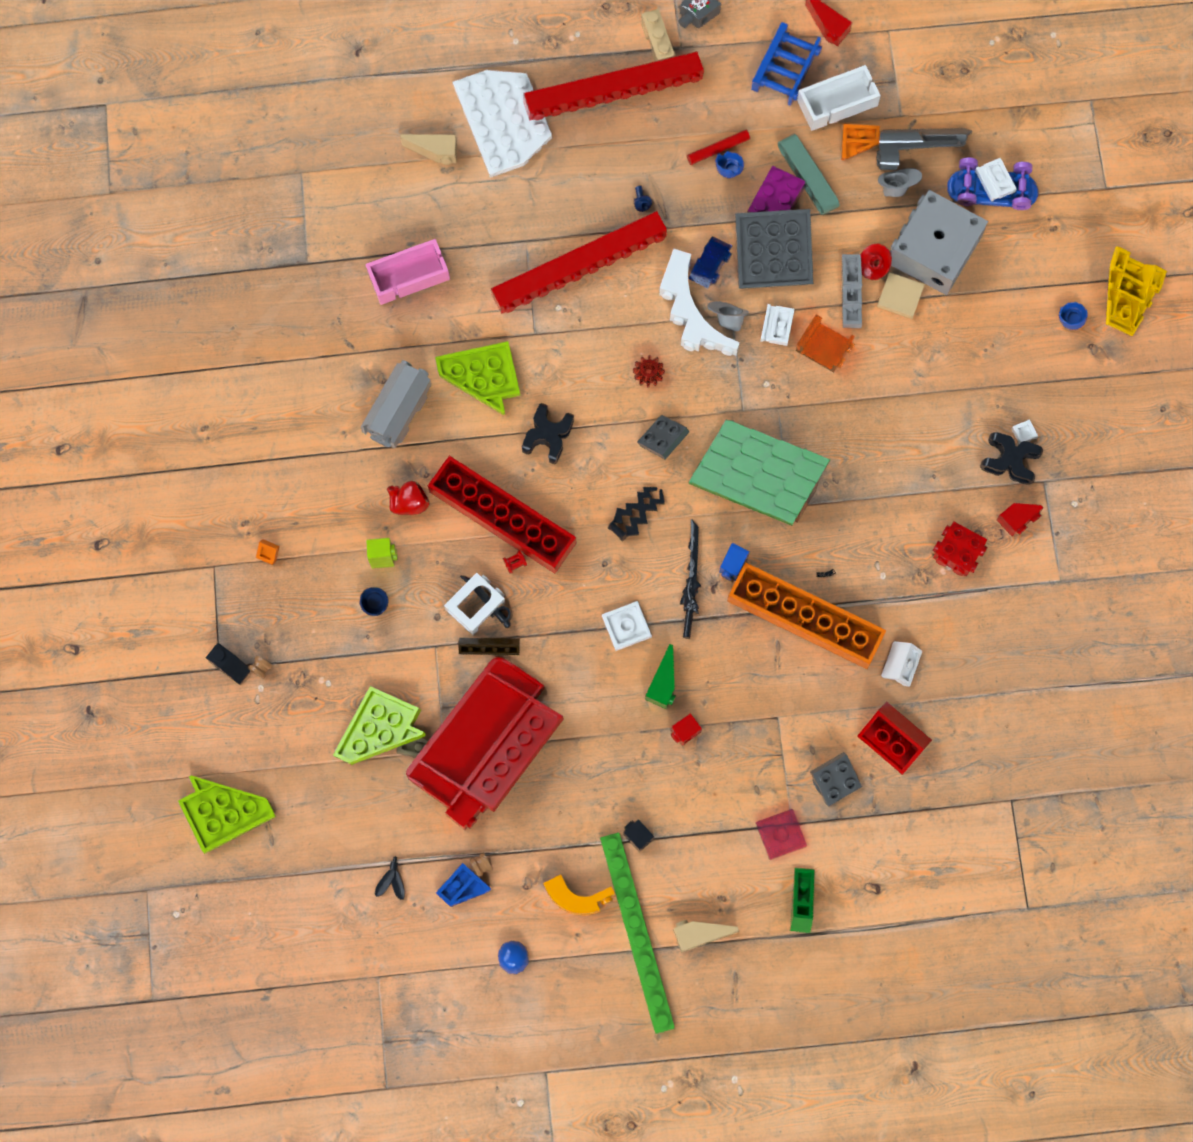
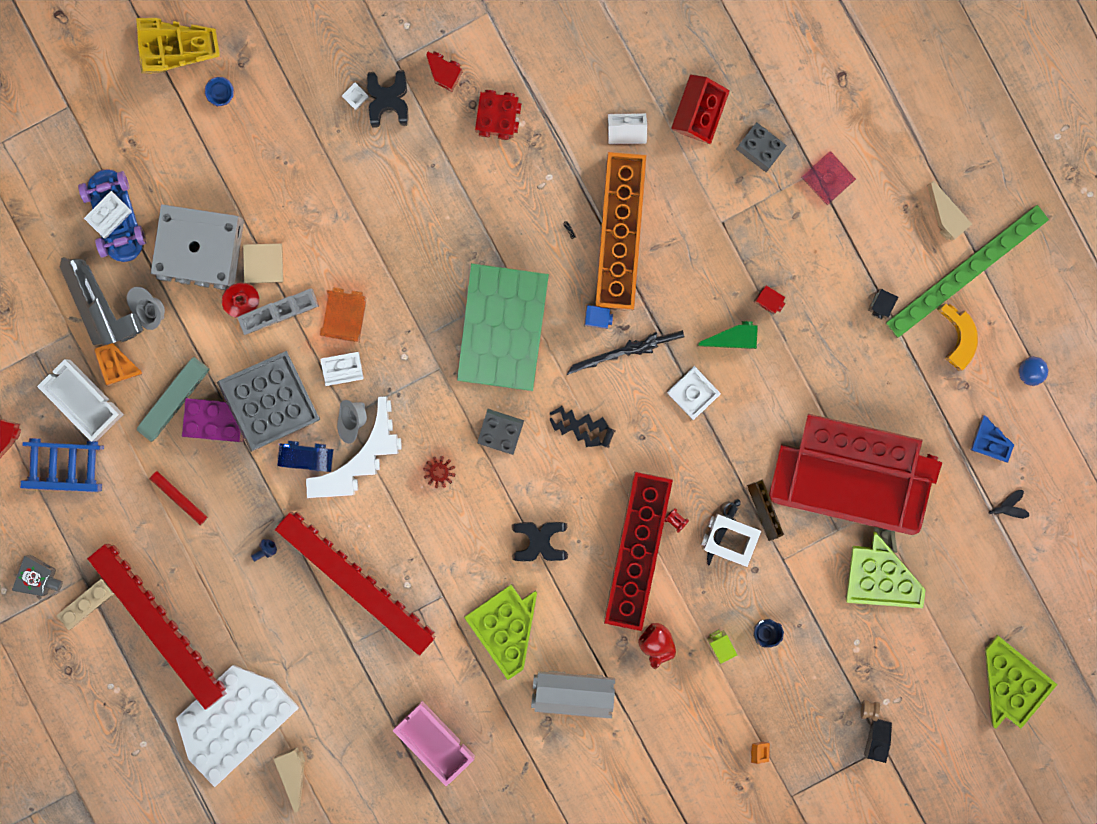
camera: 115 degrees left, 15 degrees up
medium nougat wheel [470,852,493,877] -> none
blue hair [715,151,744,178] -> none
green slope [790,868,815,933] -> none

